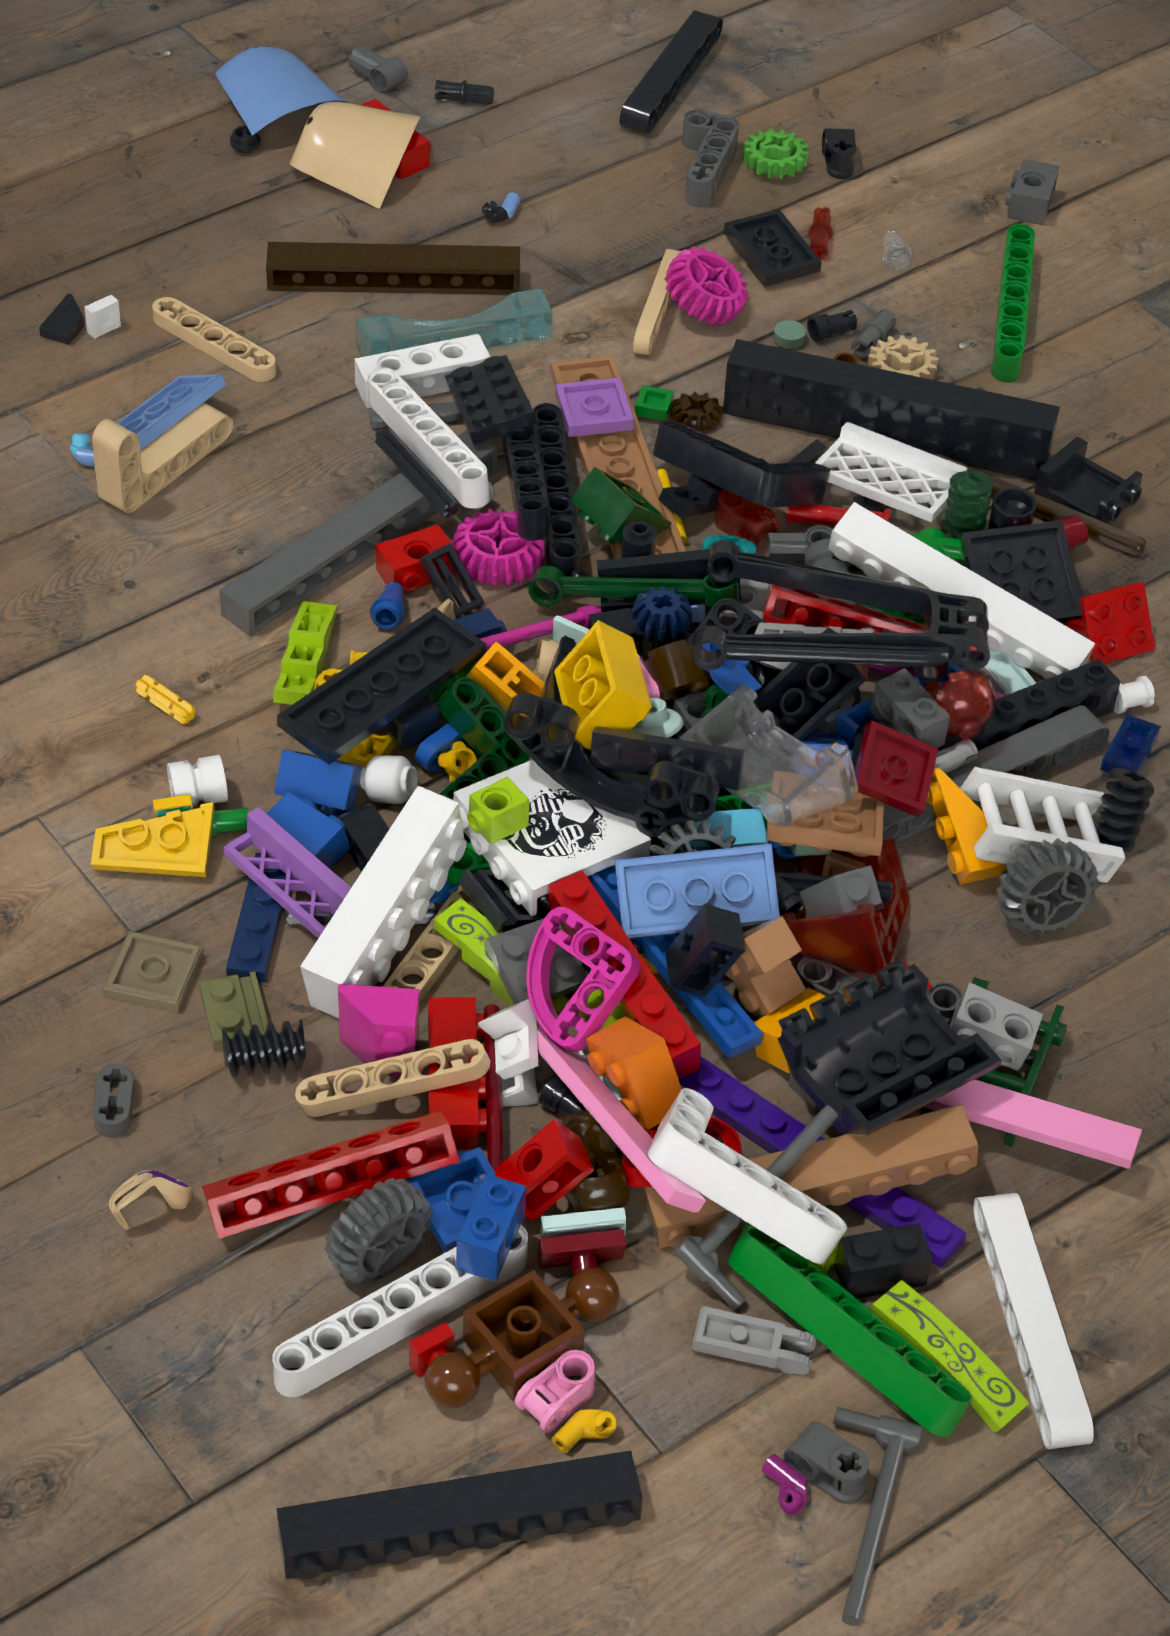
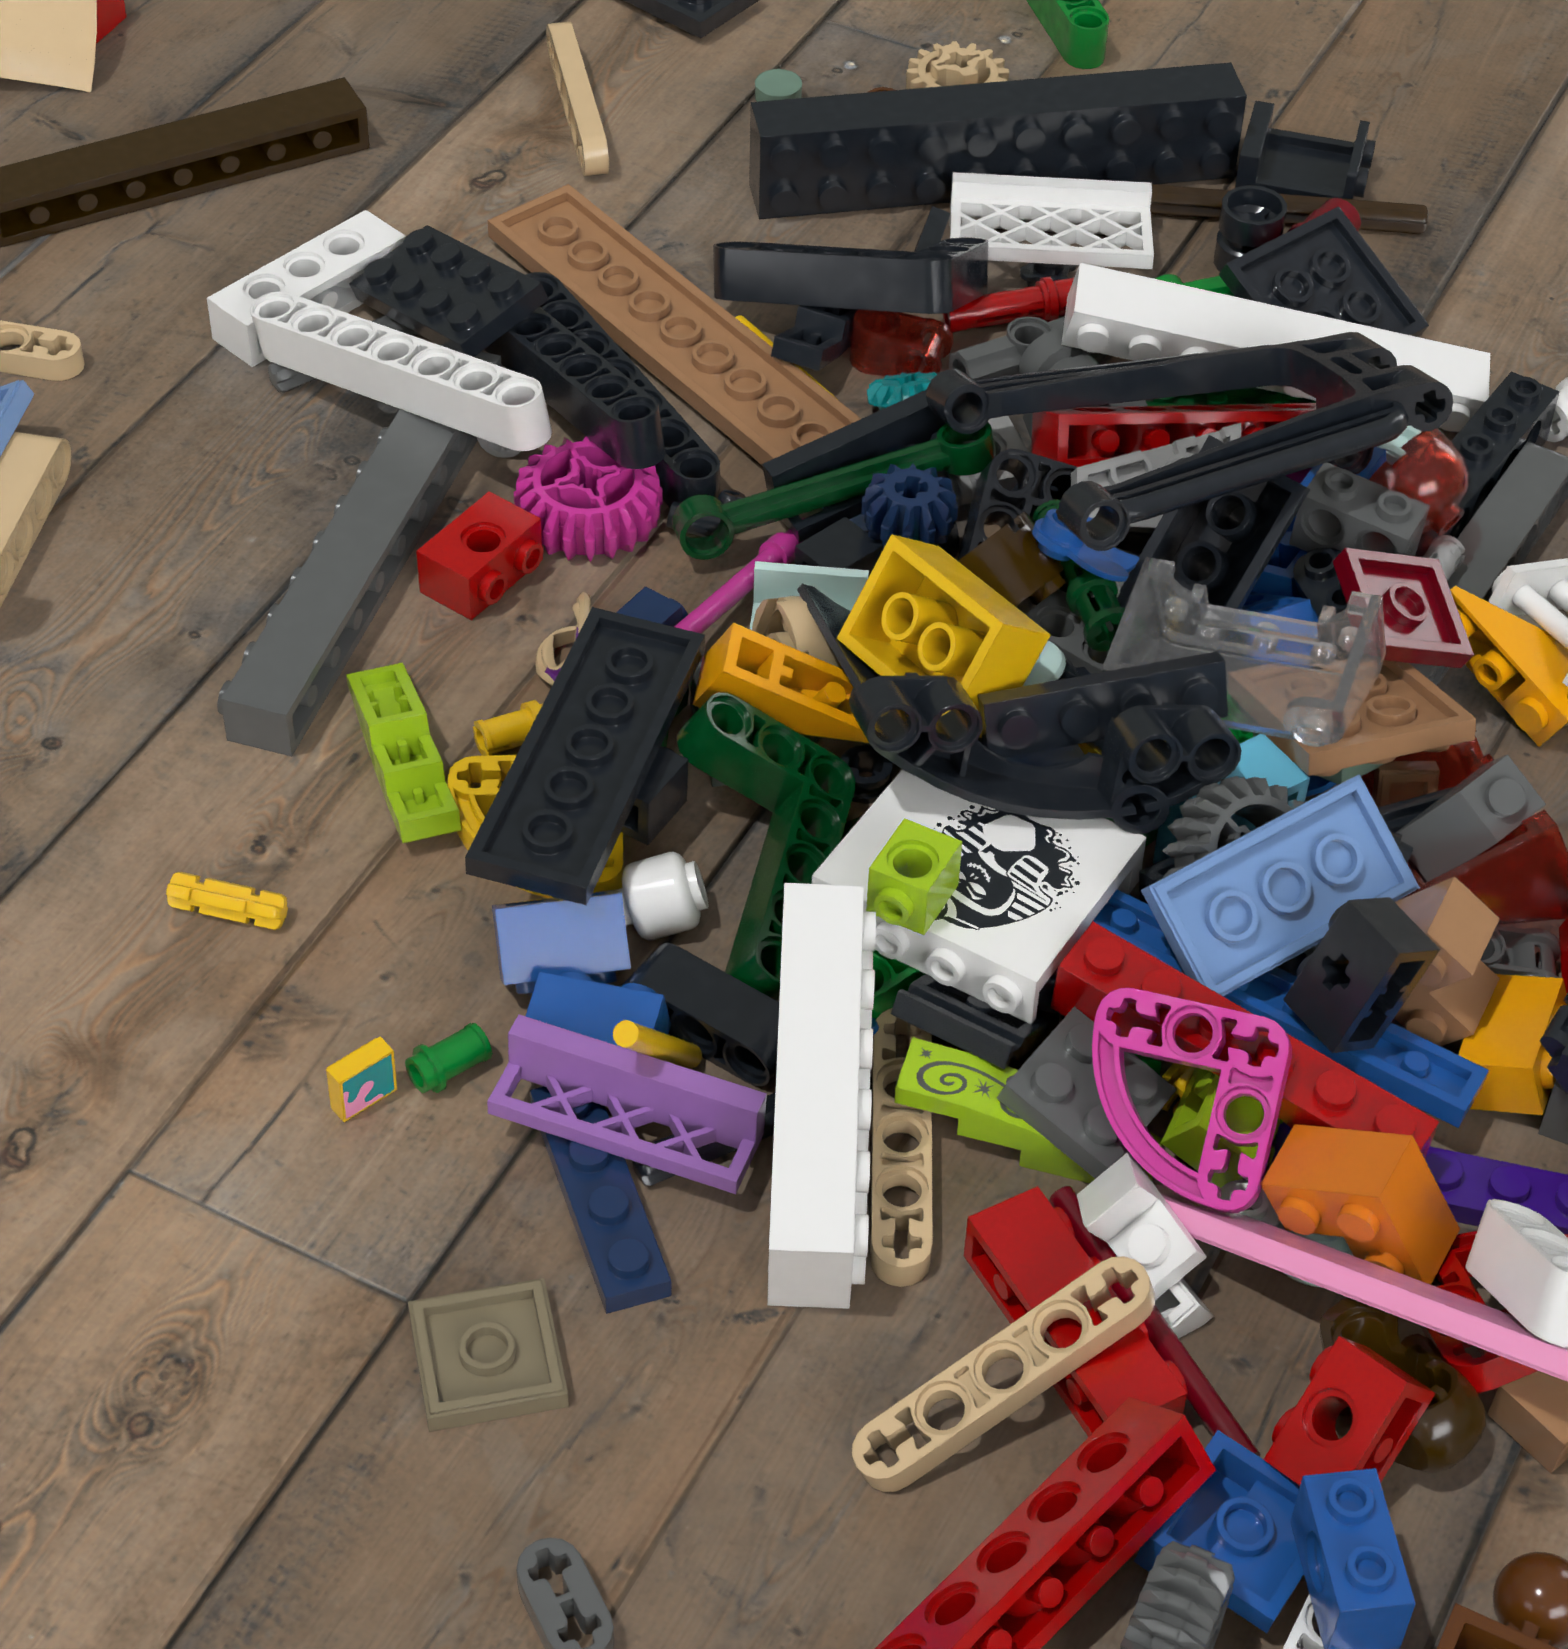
camera: 25 degrees left, 0 degrees up
yellow wing [91,802,215,878] -> none
white wheel [167,755,228,808] -> none
olive plate [199,971,268,1051] -> none
black piece [221,1019,306,1078] -> none
dark pink slope [338,984,419,1077] -> none
clear light blue arch [356,289,552,357] -> none
blue cone [370,582,405,630] -> none
black axle [375,428,458,518] -> none
blue beam [415,723,471,773] -> none
black tile [419,543,485,619] -> none
yellow plate [438,742,477,783] -> none
arm [482,192,521,223] -> none
black pin [538,1076,587,1116] -> none
dark red tile [538,1229,626,1276] -> none
light aqua tile [540,1207,626,1238] -> none
medium lavender plate [555,377,634,437] -> none
dark green slope [570,467,672,545] -> none
black brick [620,521,657,558] -> none
green plate [635,385,674,421] -> none
dark pink gear [664,246,749,326] -> none
dark brown gear [670,391,723,431] -> none
black pin [807,310,857,341] -> none
dark grey pin [851,309,897,358] -> none
clear green piece [943,471,993,539] -> none
red bracket [1067,582,1155,664] -> none
none -> yellow bar [613,1020,702,1069]

